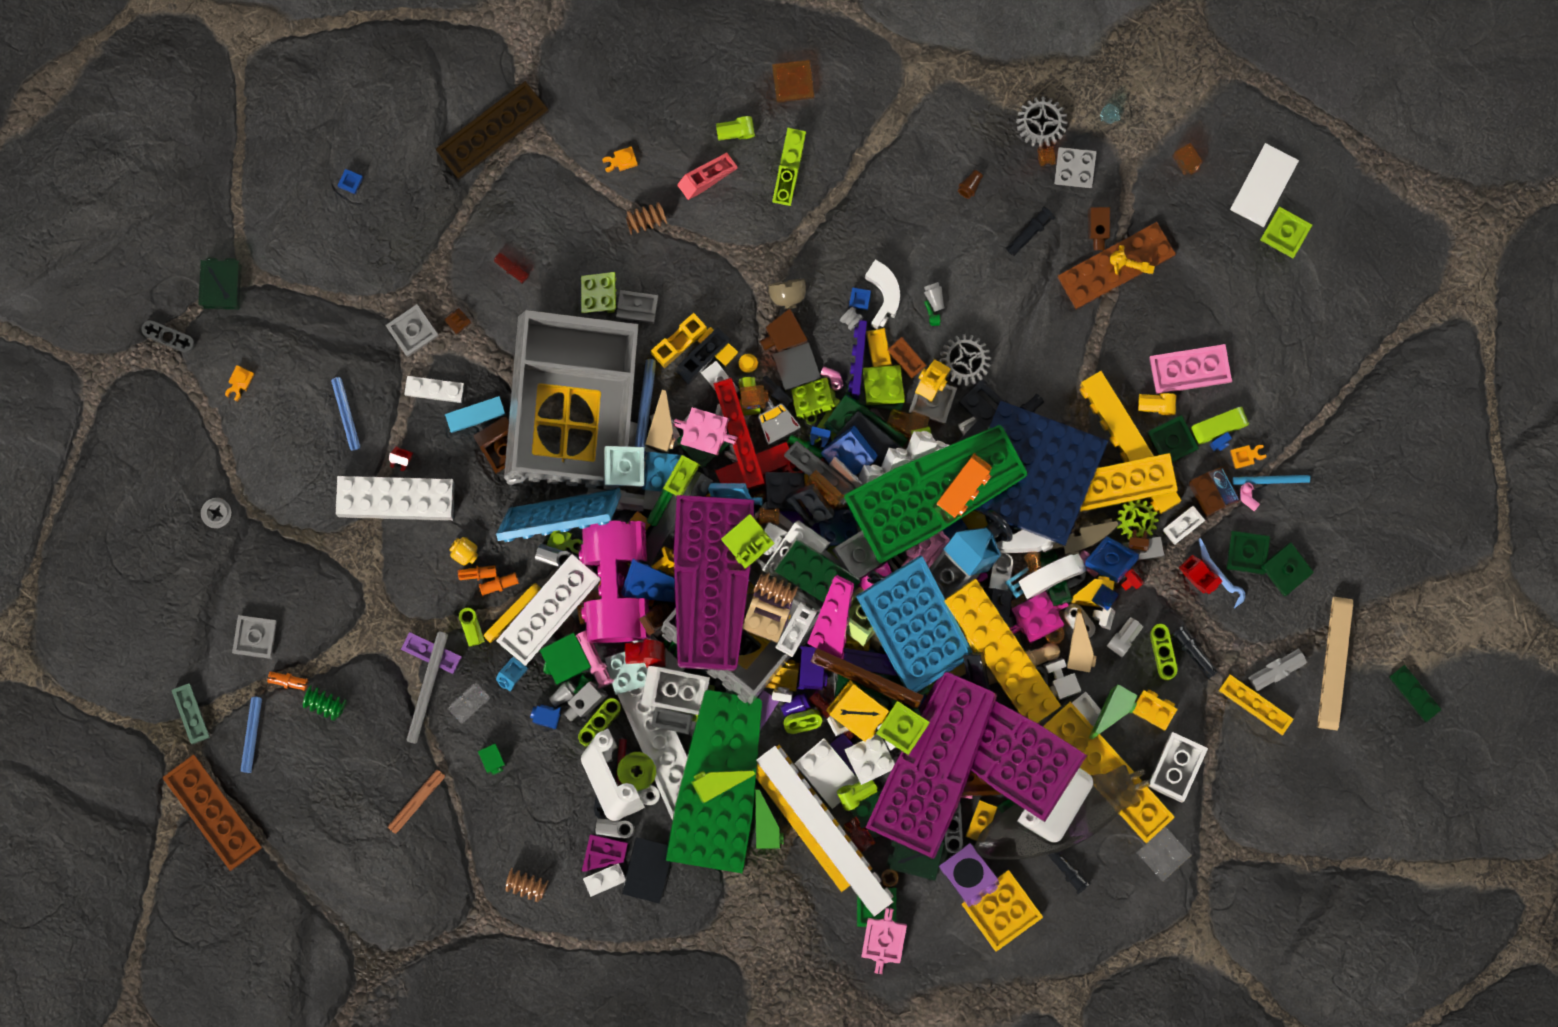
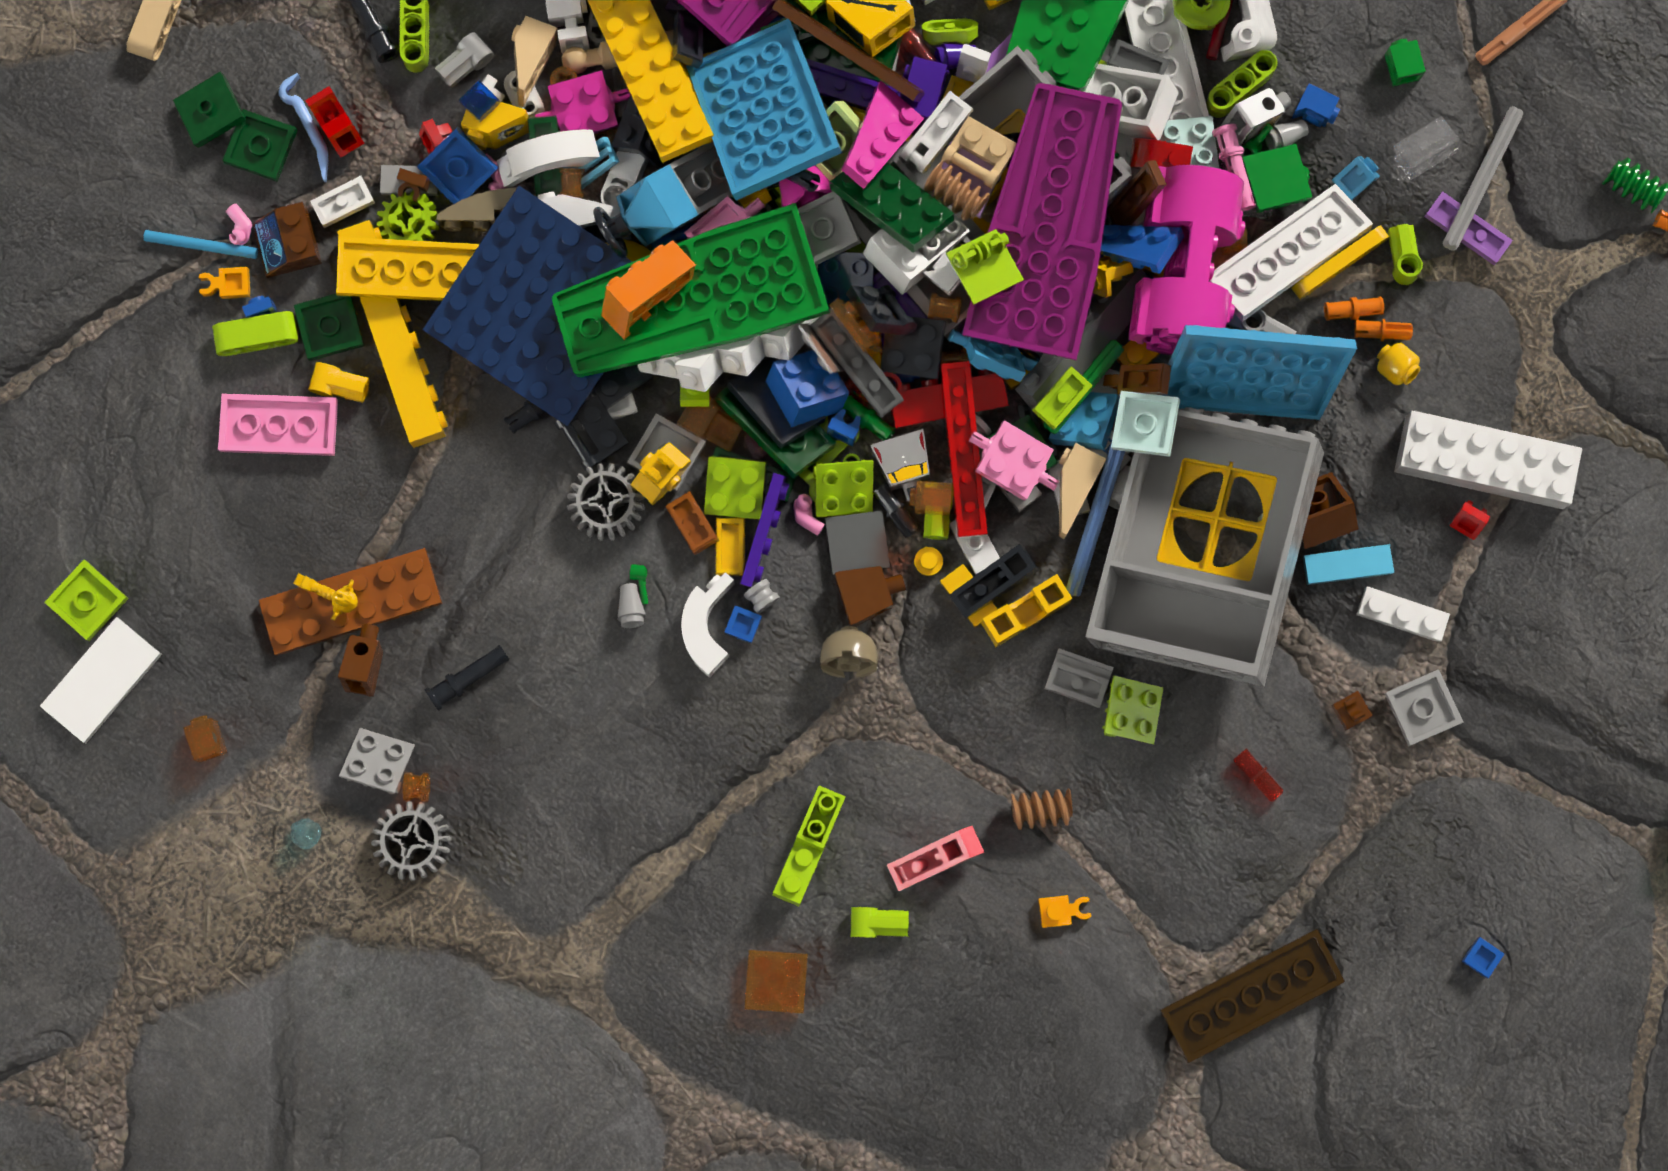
camera: 170 degrees left, 0 degrees up
medium blue axle [331,377,360,451] -> none
reddish brown cone [958,170,983,199] -> none
none -> reddish brown hinge [1103,363,1171,395]

